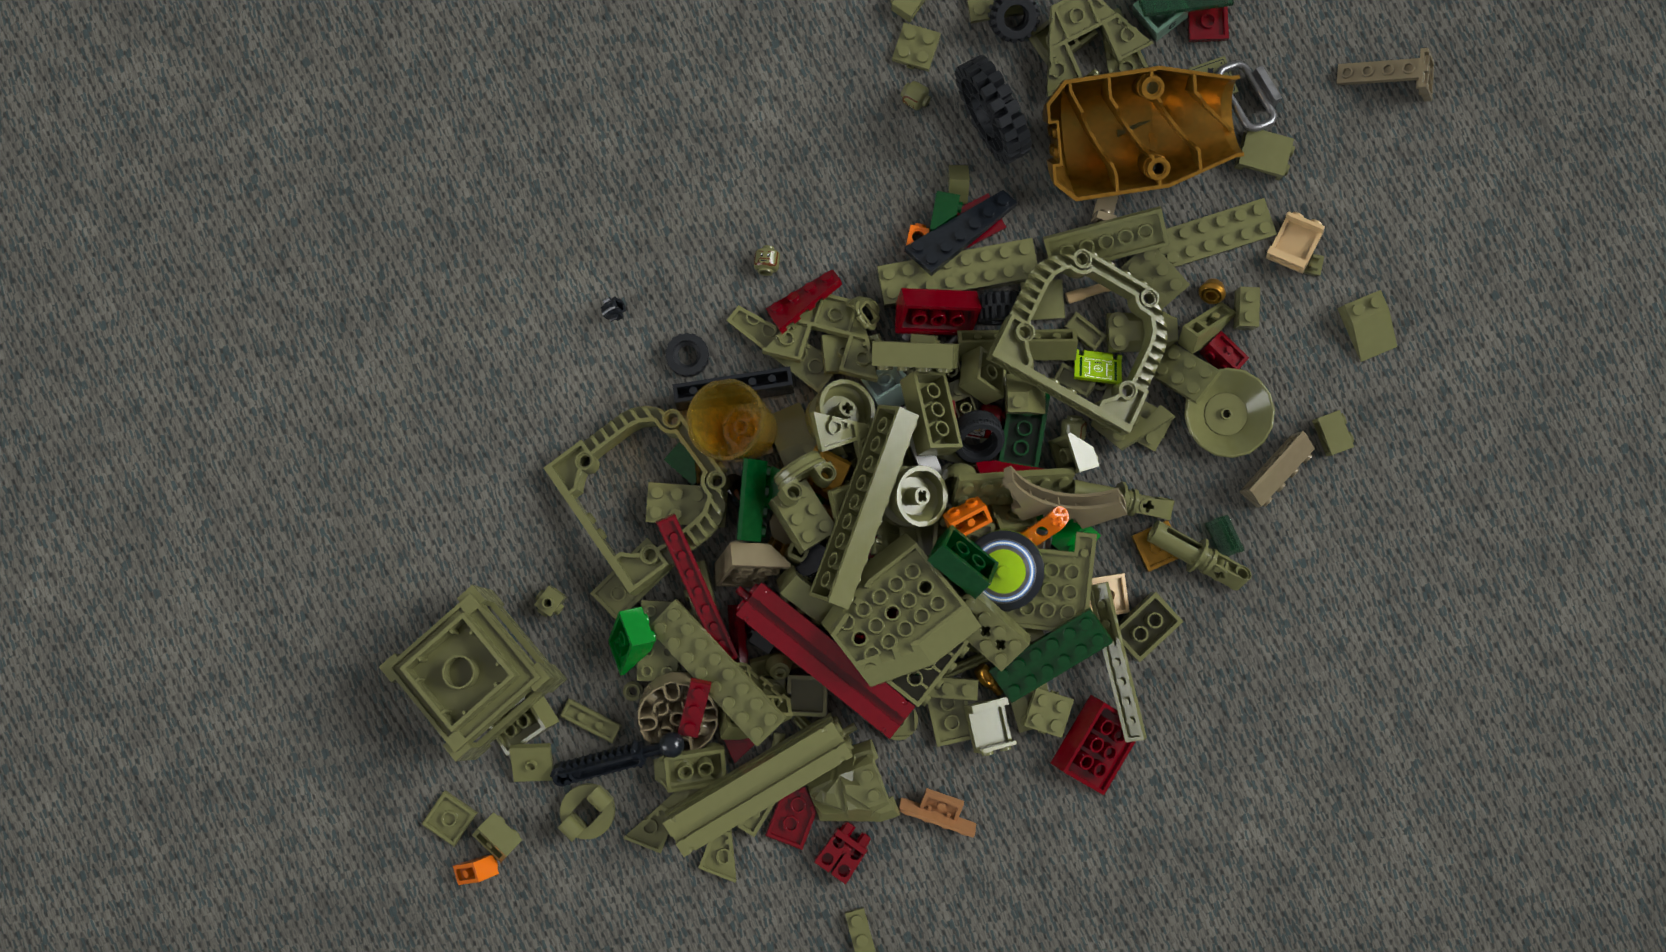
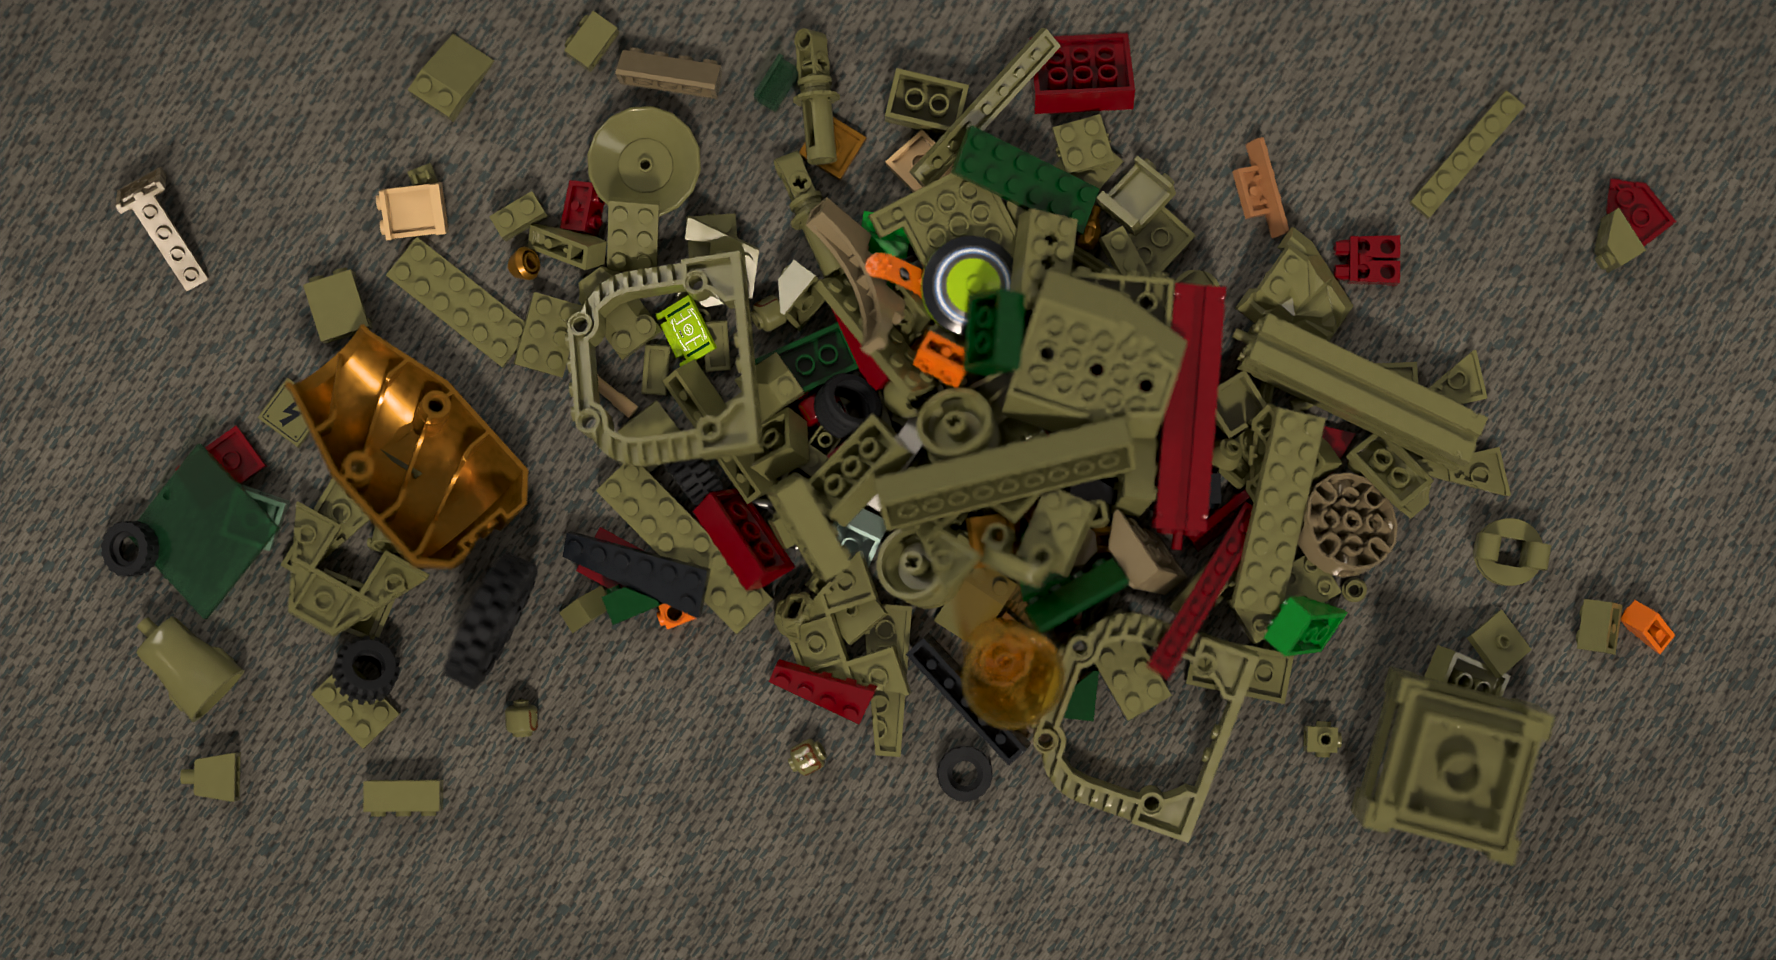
camera: 125 degrees left, 0 degrees up
olive tile [422,790,478,847] -> none
black gear [550,732,685,787] -> none
olive tile [560,698,622,743] -> none
black gear [601,296,626,322] -> none
dark red plate [678,677,711,738] -> none
dark red tile [765,786,817,850] -> none
olive plate [892,23,941,72] -> none
olive plate [1043,206,1169,274] -> none
dark tan bracket [1090,195,1119,223] -> none
flat silver bar [1215,60,1282,132] -> none

